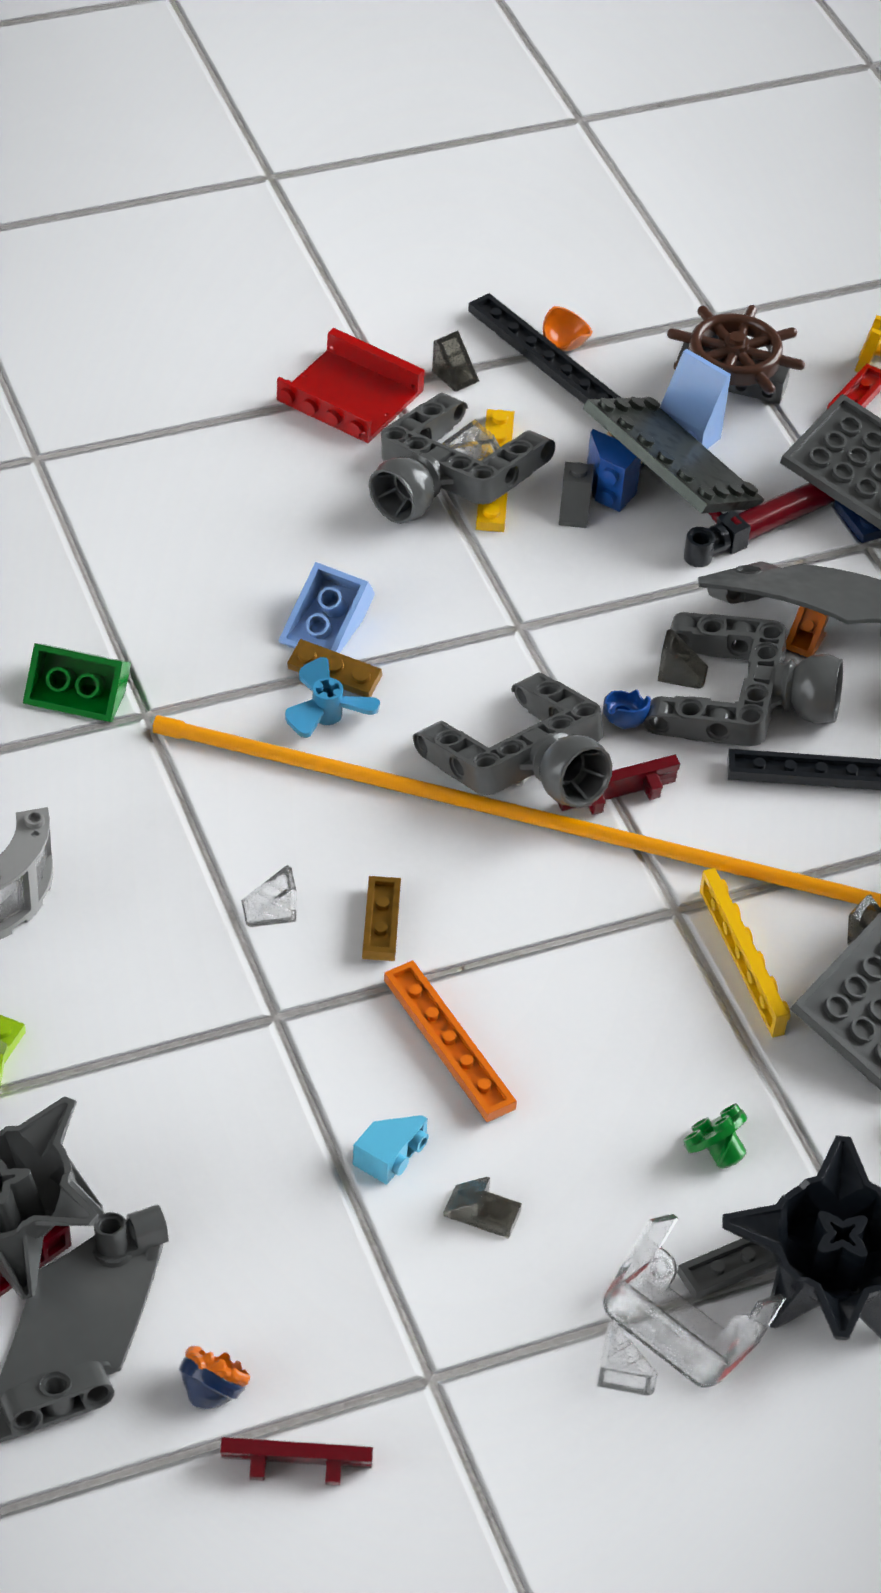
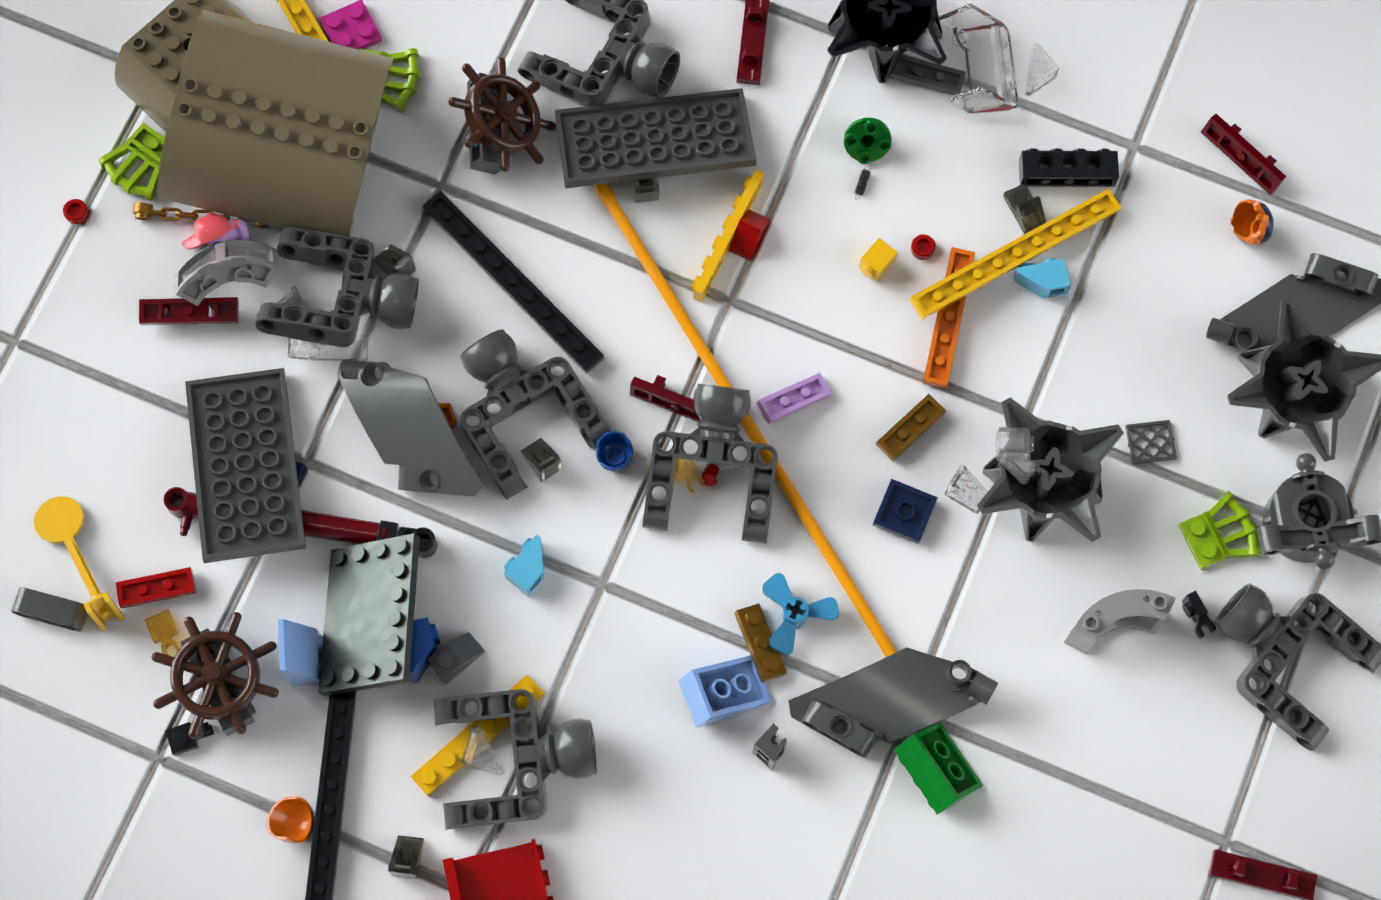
camera: 135 degrees left, 25 degrees up
none -> clear yellow plate [144,609,180,655]
none -> medium azure slope [504,534,544,596]
none -> red slope [729,210,770,261]
none -> dark grey hinge [753,723,787,770]
none -> lavender hinge [756,373,832,424]
none -> dark grey panel [788,647,998,758]
none -> clear smoke piece [855,165,871,200]
none -> yellow brick [859,238,898,281]
none -> dark blue plate [873,479,938,544]
none -> yellow plate [909,188,1121,320]
none -> red tile [911,234,936,260]
none -> dark grey piece [977,397,1124,542]
none -> clear slope [996,427,1035,484]
none -> black brick [1019,148,1119,187]
none -> dark grey window [1125,420,1177,465]

